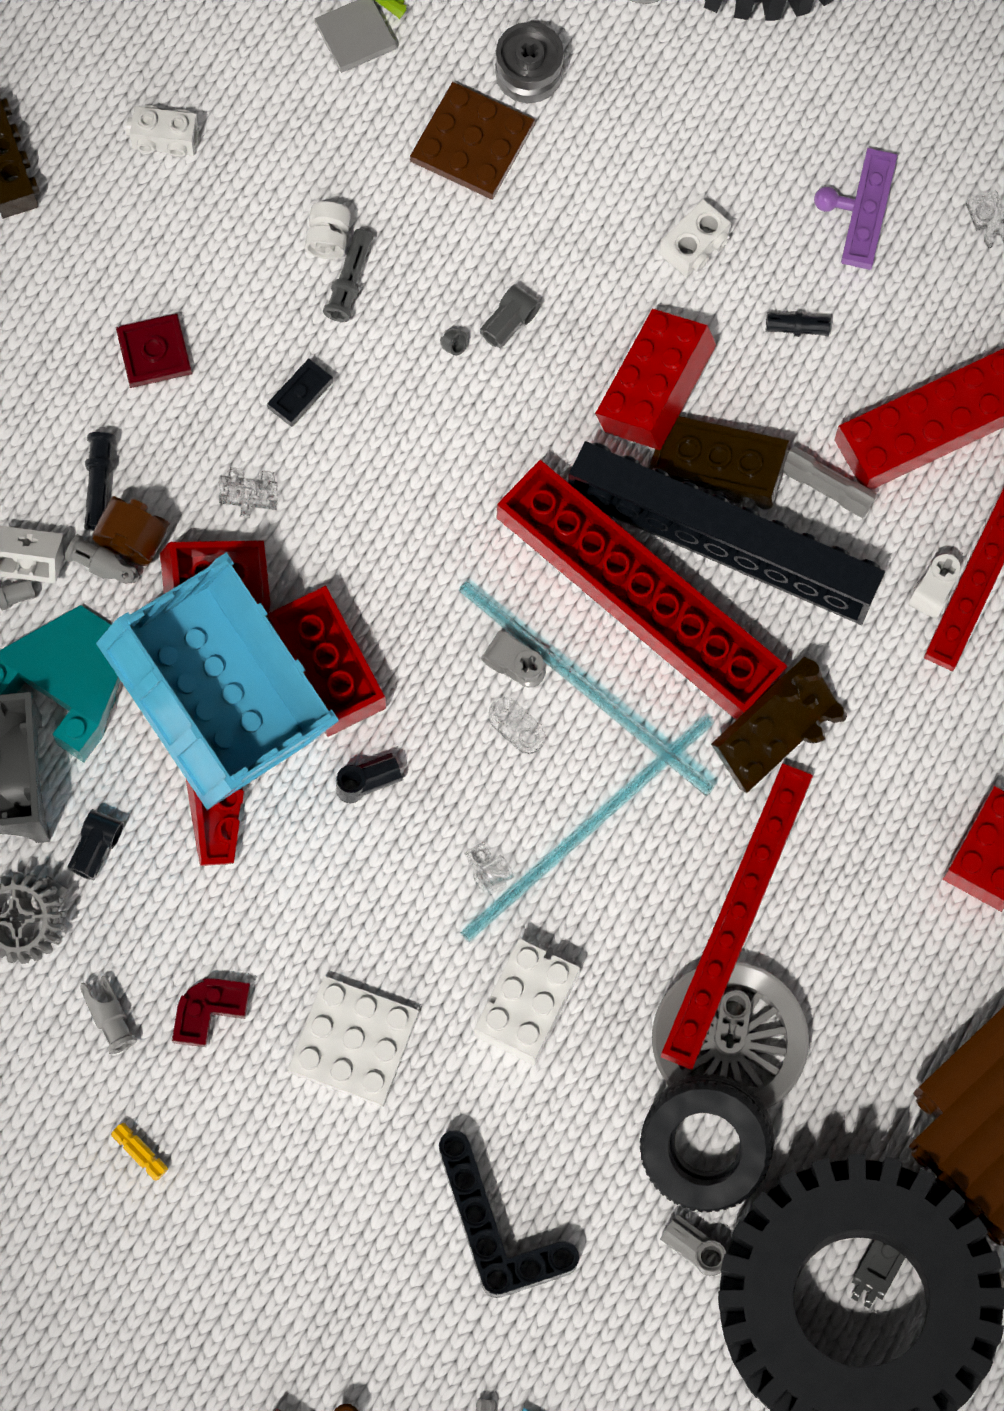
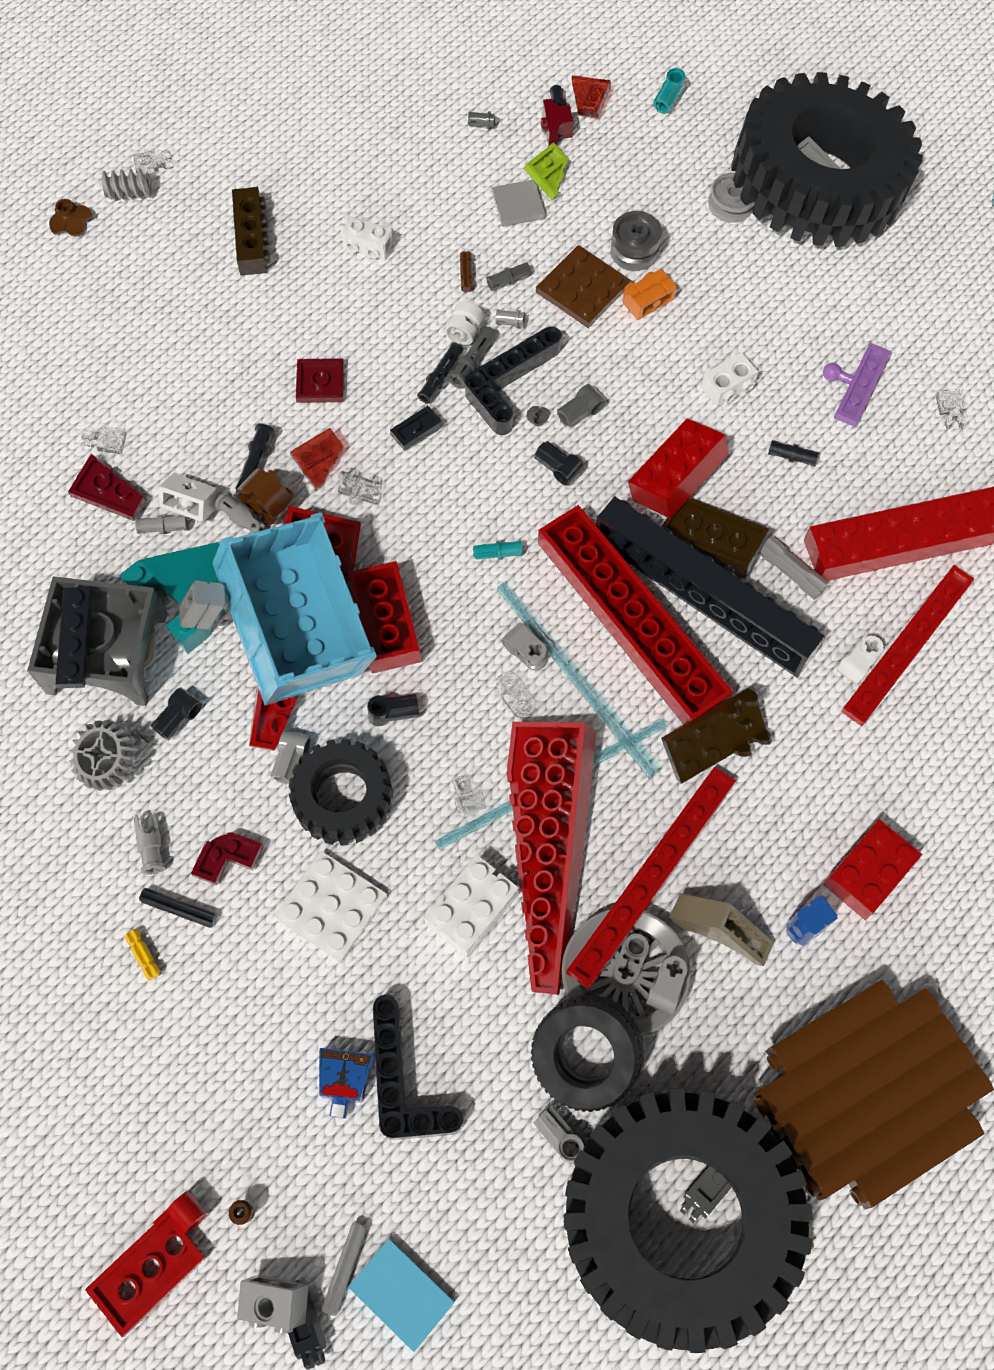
camera: 15 degrees right, 5 degrees down
none -> black axle [139,888,217,928]
none -> light grey brick [179,581,228,630]
none -> light grey piece [270,730,311,784]
none -> black tyre [288,739,393,846]
none -> clear red wing [290,428,344,491]
none -> torso [319,1048,375,1119]
none -> black pin [417,342,464,404]
none -> reddish brown axle [460,251,473,292]
none -> black beam [465,326,562,435]
none -> teal axle [473,540,522,560]
none -> dark grey axle [486,262,531,291]
none -> light grey pin [495,309,525,328]
none -> red wedge [506,721,596,995]
none -> black piece [534,441,584,486]
none -> orange brick [622,269,677,320]
none -> light grey piece [646,956,688,1015]
none -> dark tan arch [669,893,774,967]
none -> blue brick [786,896,838,946]

